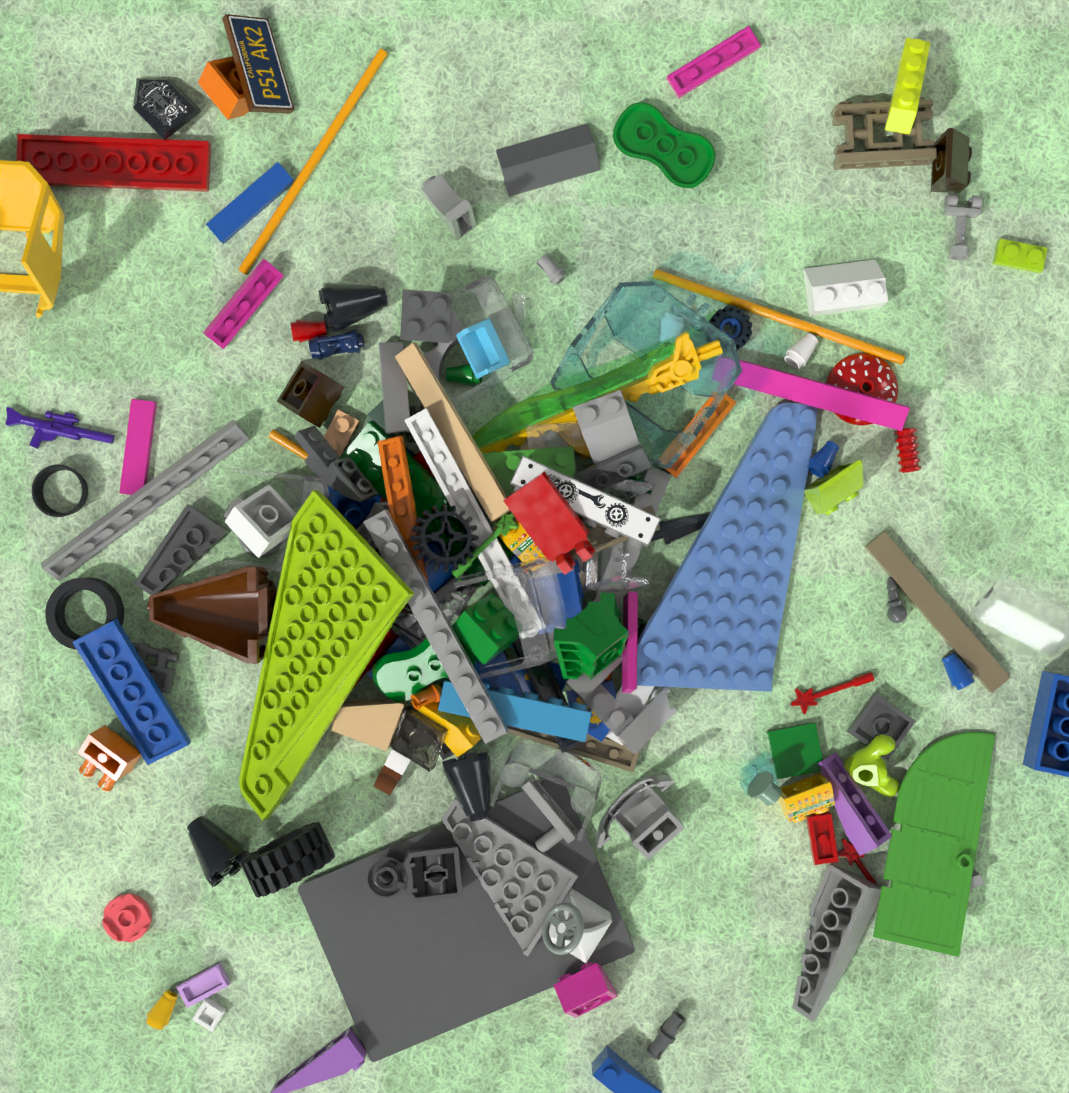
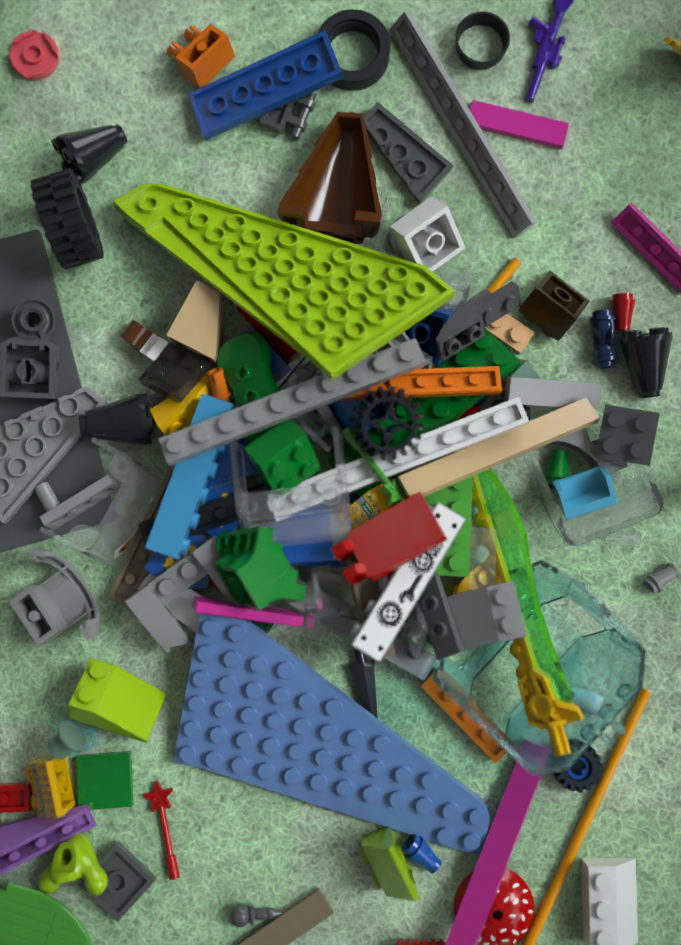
camera: 100 degrees right, 5 degrees down
white cone [784,333,818,370] -> none
none -> lime slope [69,658,166,743]

